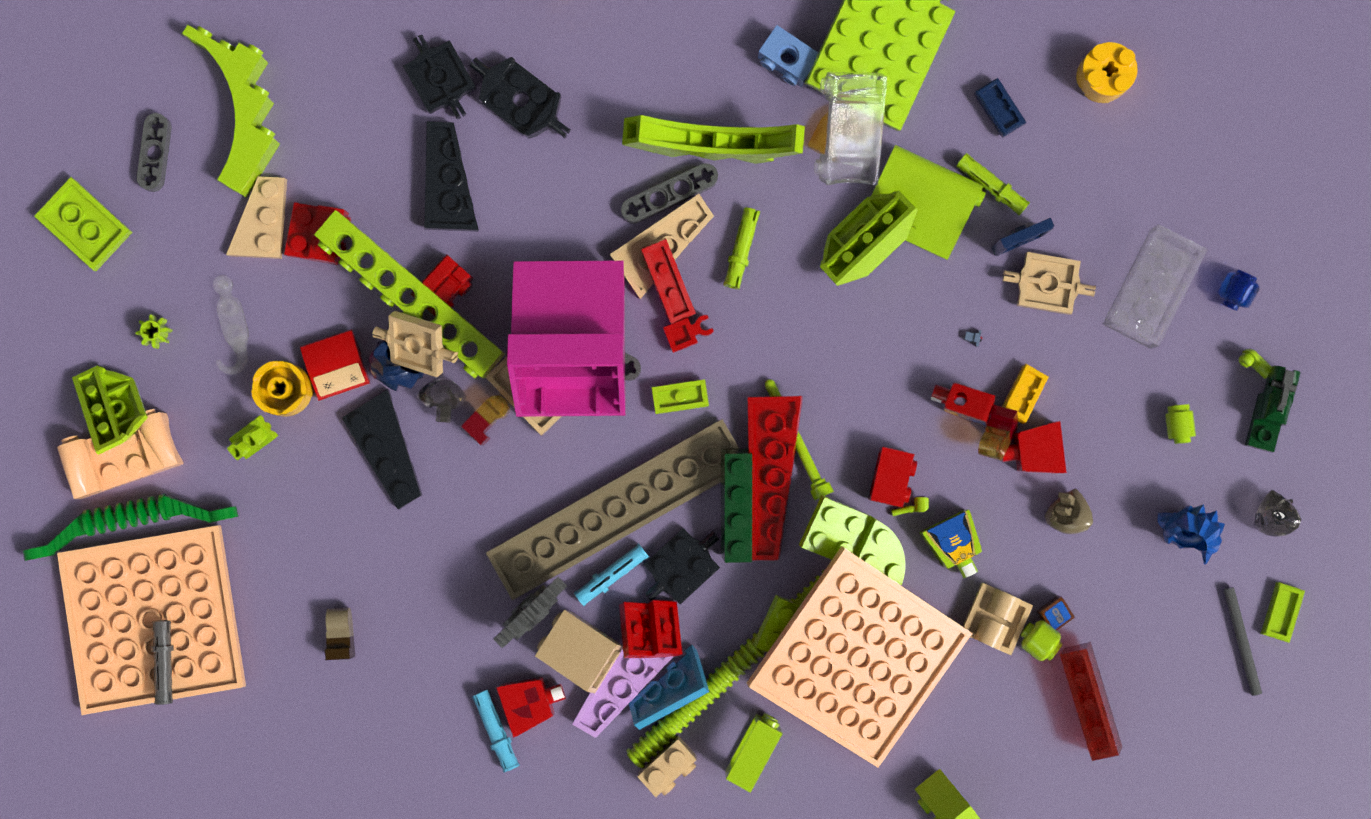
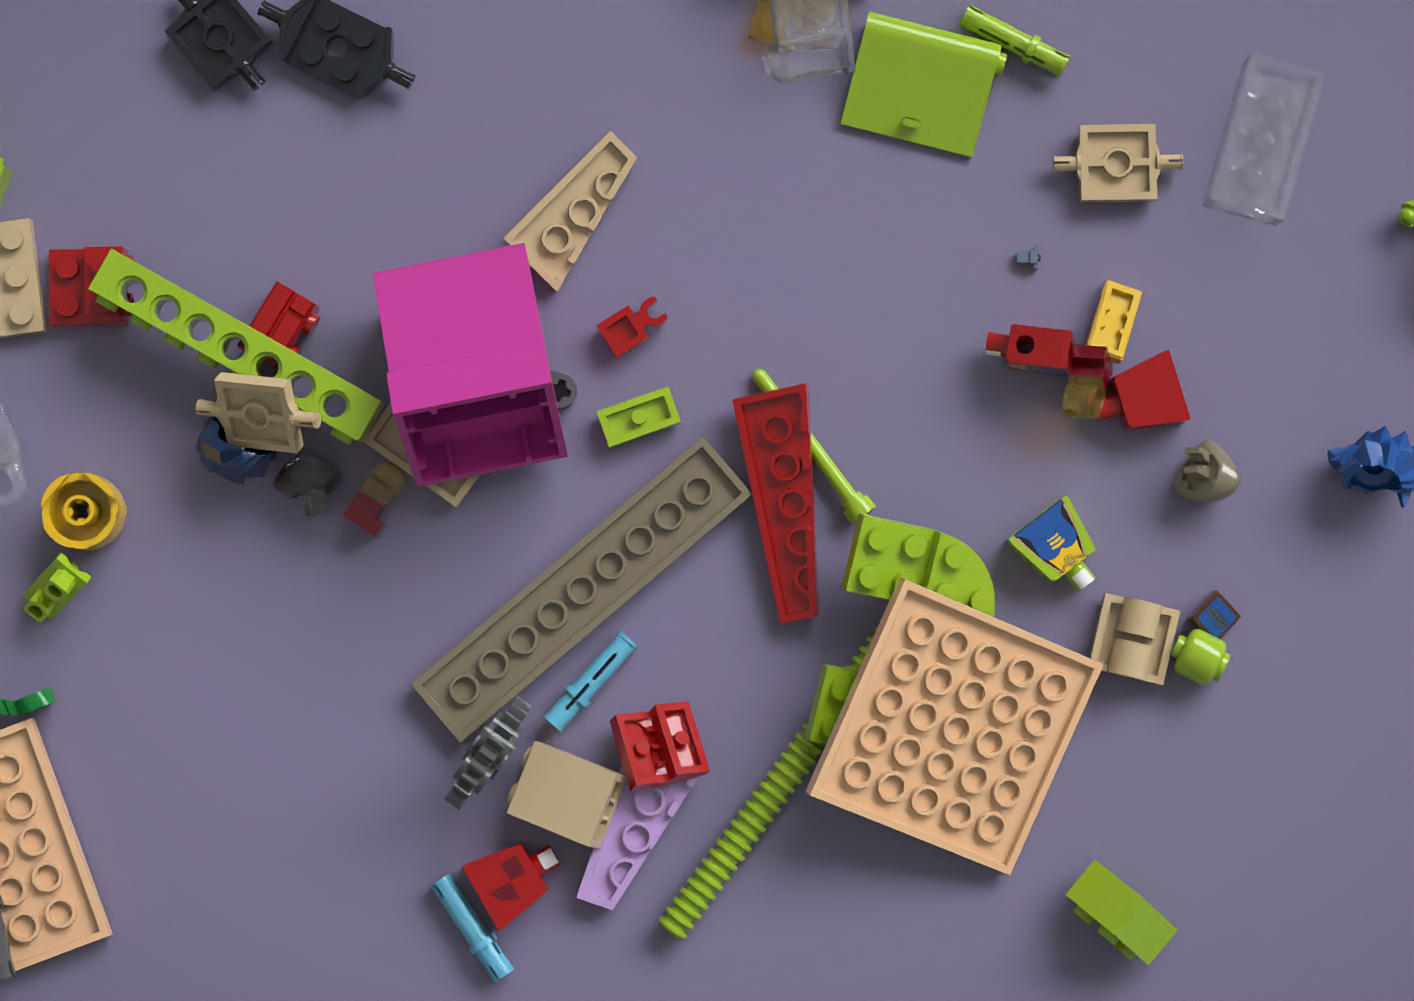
camera: 20 degrees left, 0 degrees up
red slope [300,329,370,401] -> none
leg [325,608,355,660] -> none
black wing [342,389,422,510] -> none
black wing [424,121,479,232] -> none
dark grey beam [621,163,718,224] -> none
lime arch [622,115,805,164] -> none
dark azure wing [629,645,709,730] -> none
tan brick [637,735,697,797] -> none
red plate [640,238,696,324] -> none
black plate [643,528,720,605] -> none
dark green brick [721,449,752,563] -> none
lime pin [723,207,760,290] -> none
lime window [725,713,783,793] -> none
lime wedge [820,191,917,286] -> none
red brick [868,447,917,508] -> none
lime hand [891,497,929,516] -> none
dark blue plate [991,218,1054,256] -> none
clear red brick [1060,642,1123,761] -> none
lime brick [1165,404,1196,444] -> none
clear blue head [1218,269,1260,311] -> none

